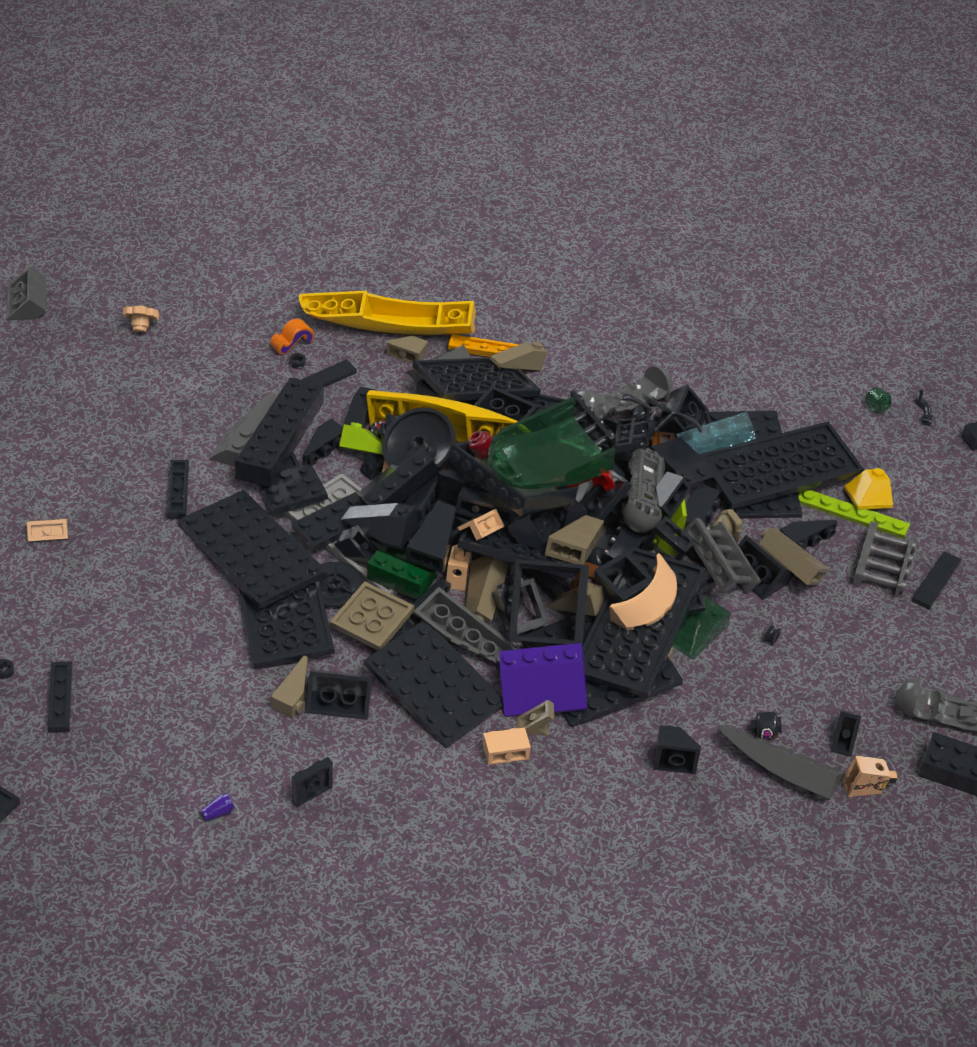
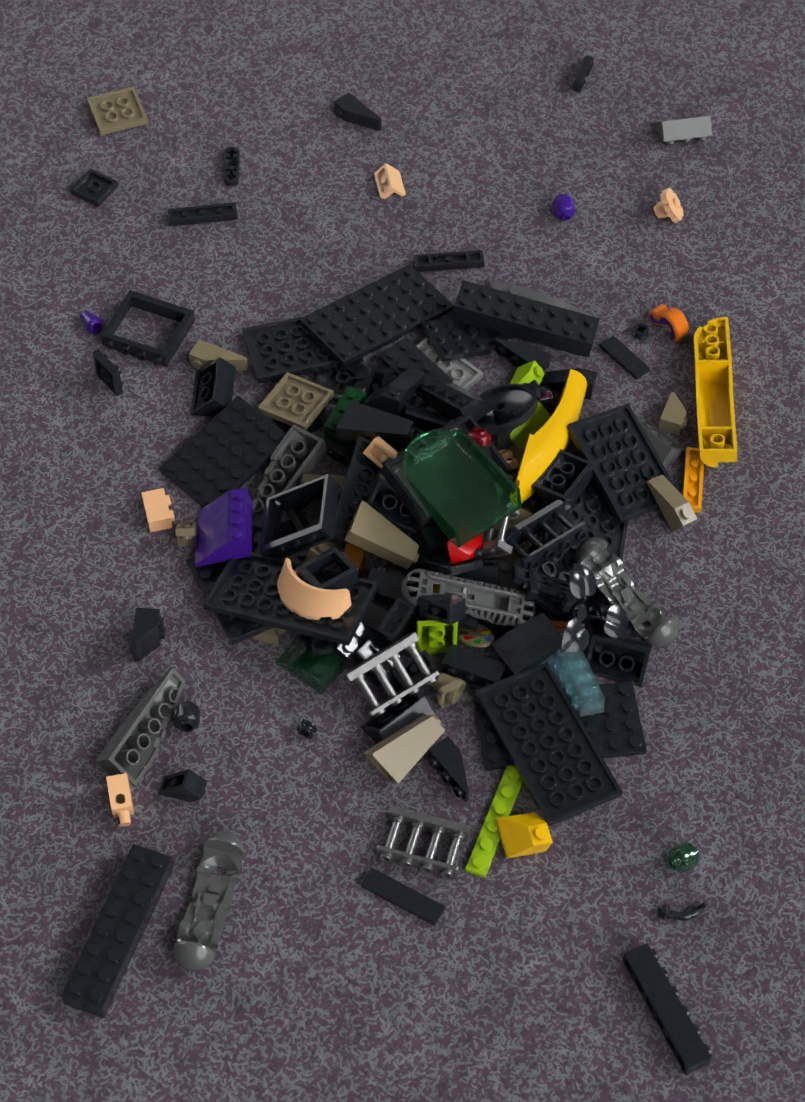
camera: 90 degrees right, 10 degrees up
none -> black window [101,290,195,367]
none -> dark purple head [552,194,576,221]

